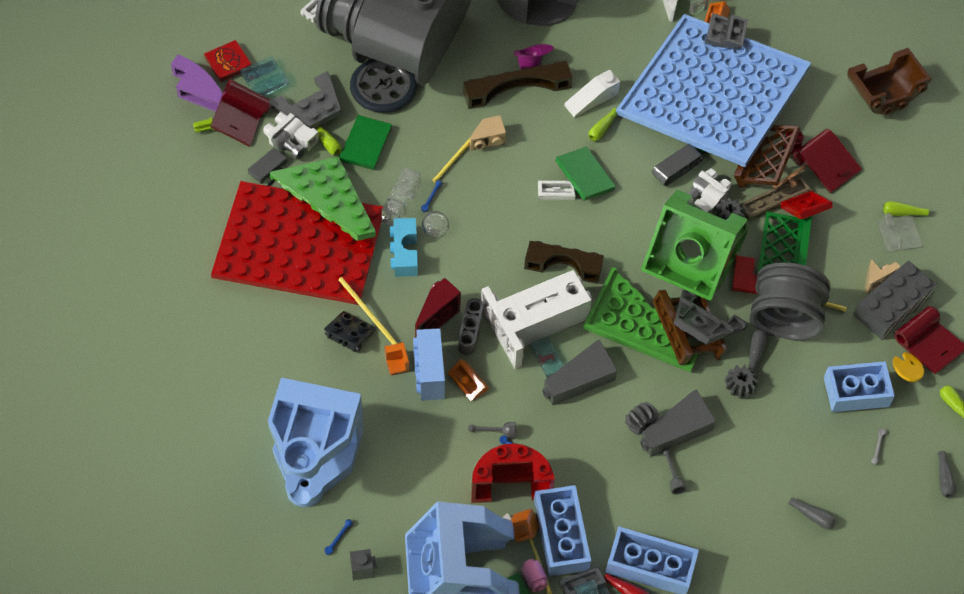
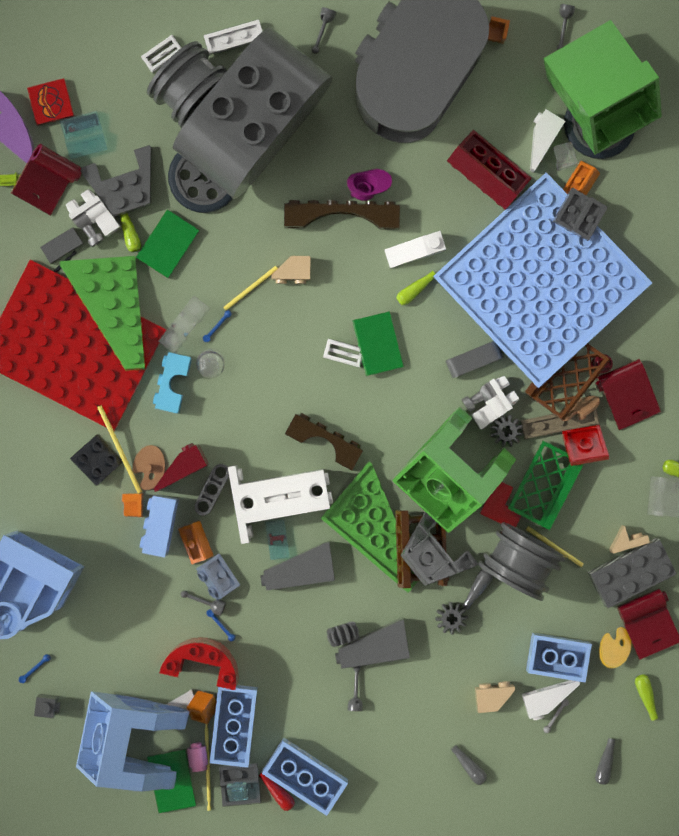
camera: 20 degrees right, 30 degrees up
none -> medium nougat piece [132,445,165,490]
none -> sand blue bracket [196,554,240,600]
none -> dark red slope [447,129,532,210]
none -> tan slope [475,681,515,713]
none -> white slope [522,680,580,720]

